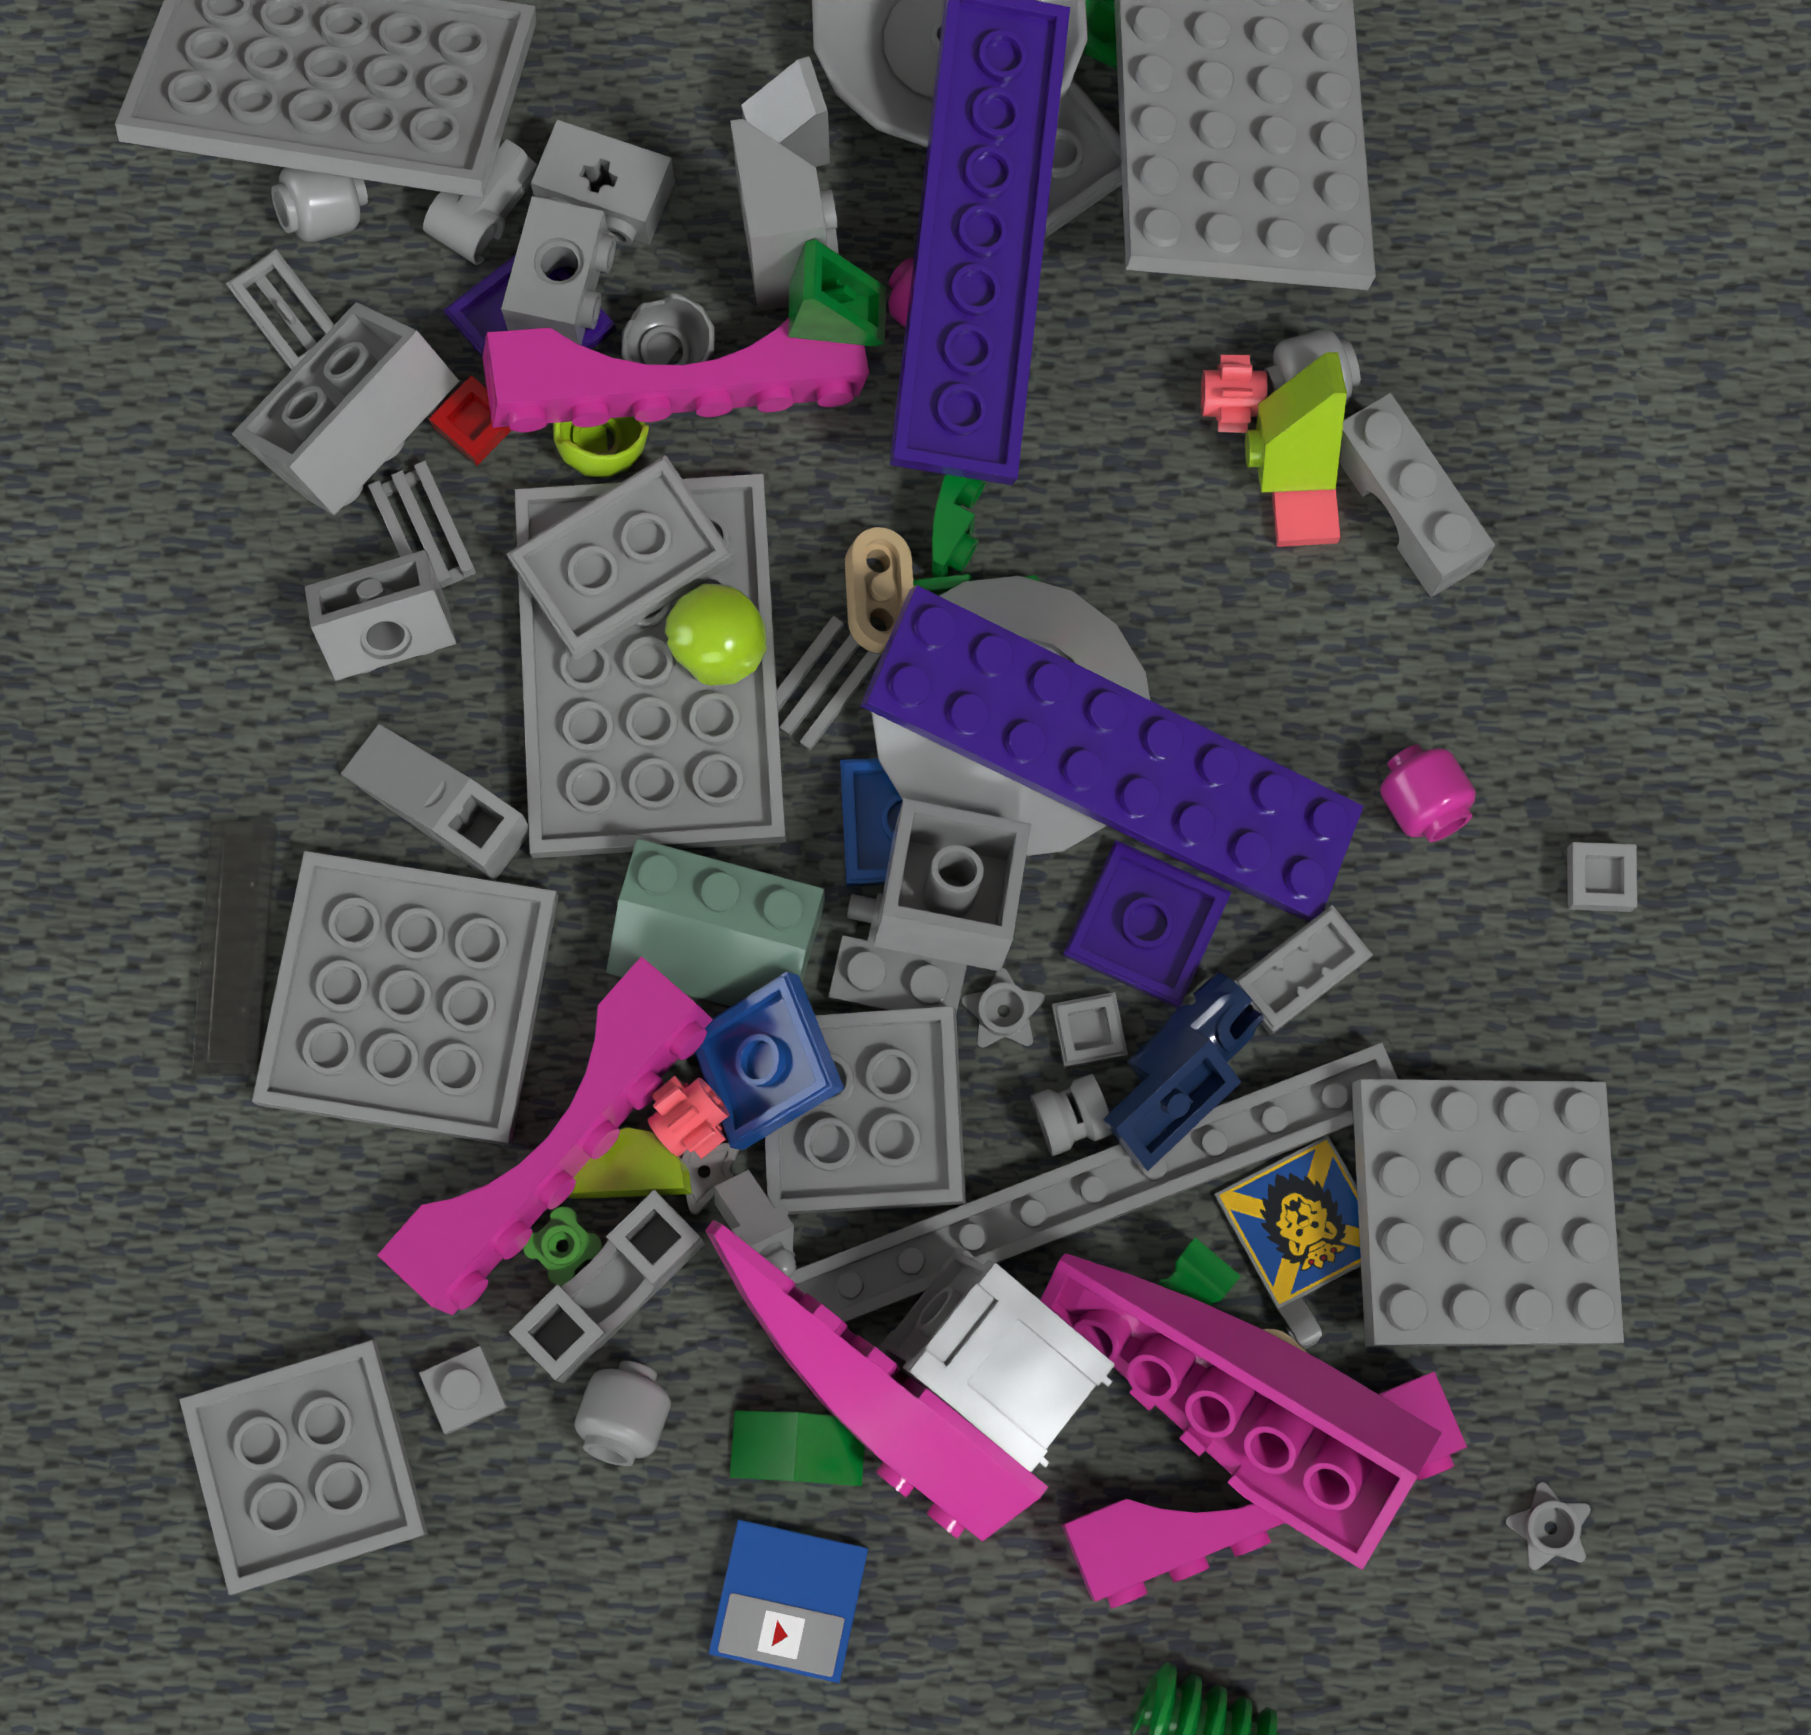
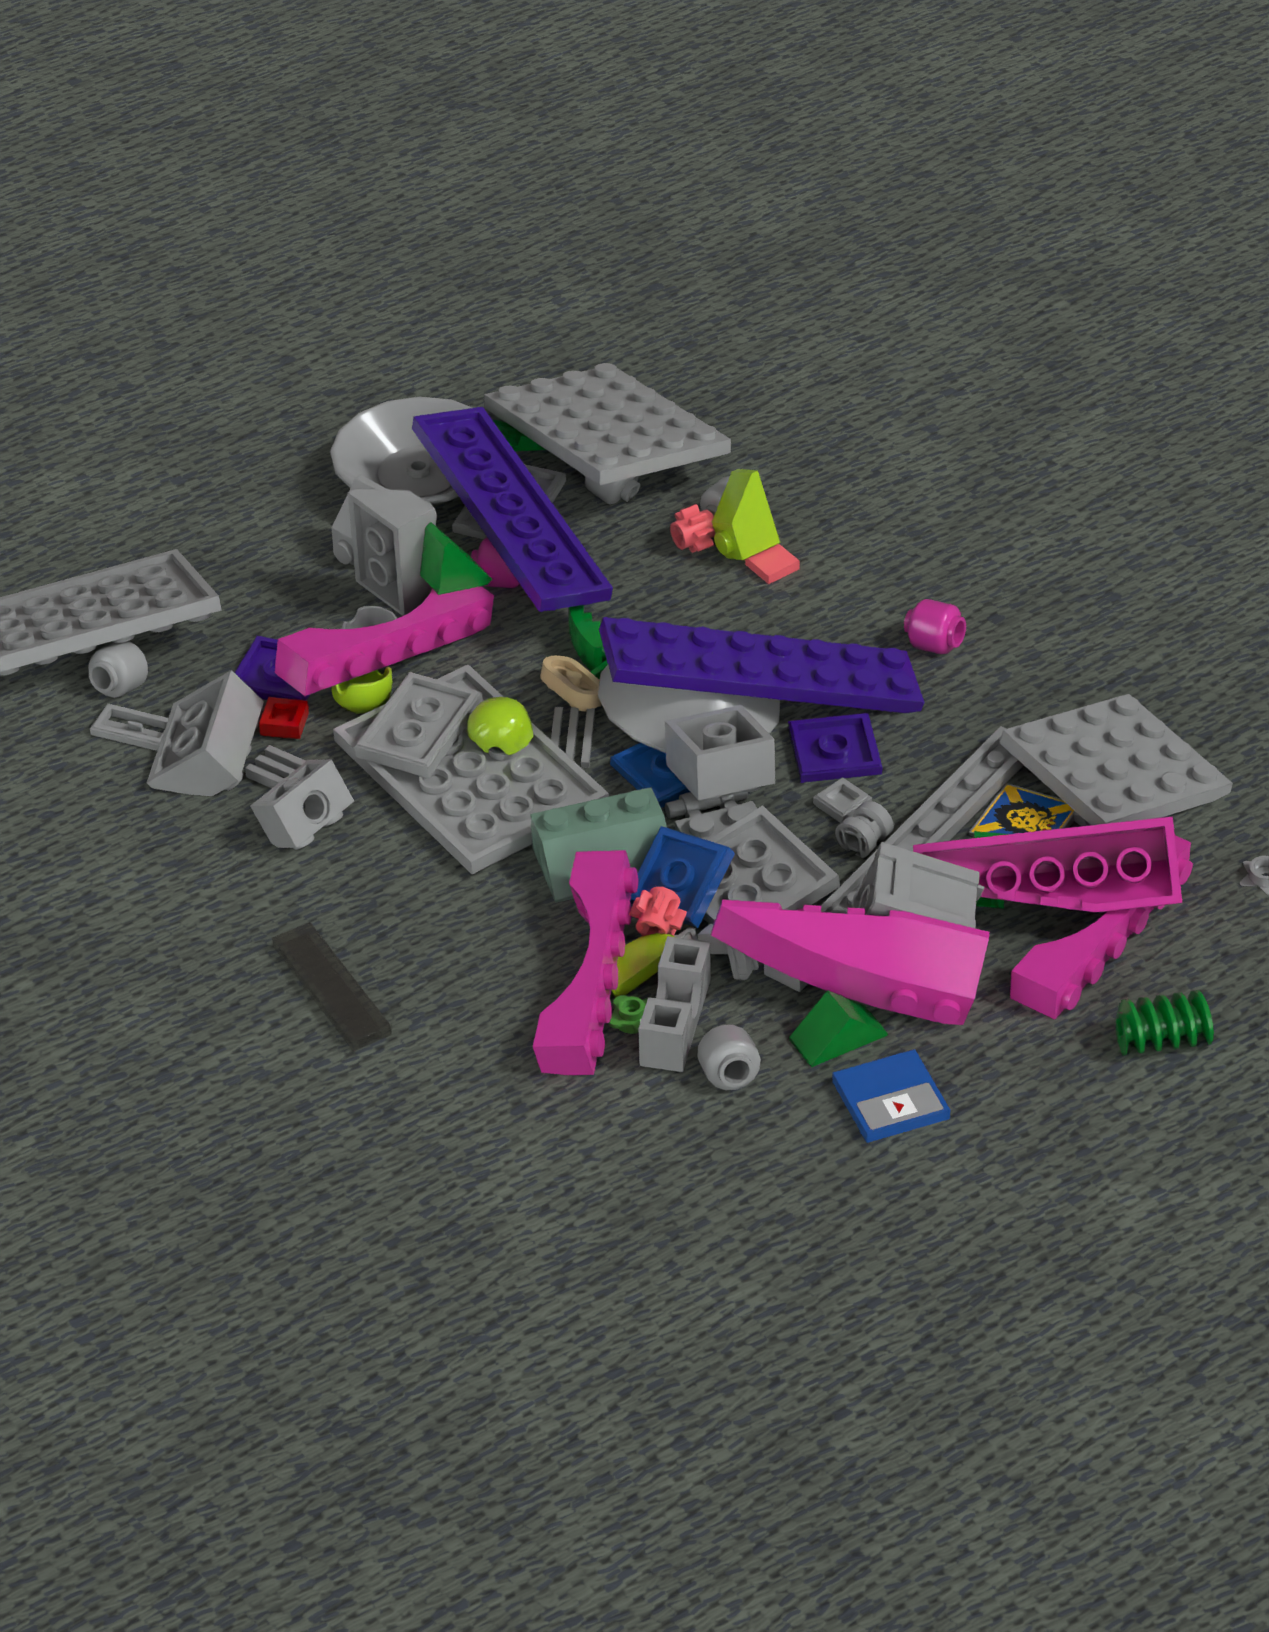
camera: 30 degrees left, 35 degrees down
light grey plate [179,1340,428,1595] -> none
light grey plate [252,851,558,1146] -> none
light grey slope [341,724,529,881] -> none
light grey plate [419,1346,508,1435] -> none
light grey piece [423,139,538,265] -> none
light grey brick [501,196,616,345] -> none
light grey brick [531,120,675,246] -> none
light grey plate [962,968,1045,1048] -> none
dark blue plate [1103,972,1264,1171] -> none
light grey plate [1234,905,1373,1036] -> none
light grey arch [1339,393,1495,597] -> none
light grey plate [1567,842,1637,912] -> none

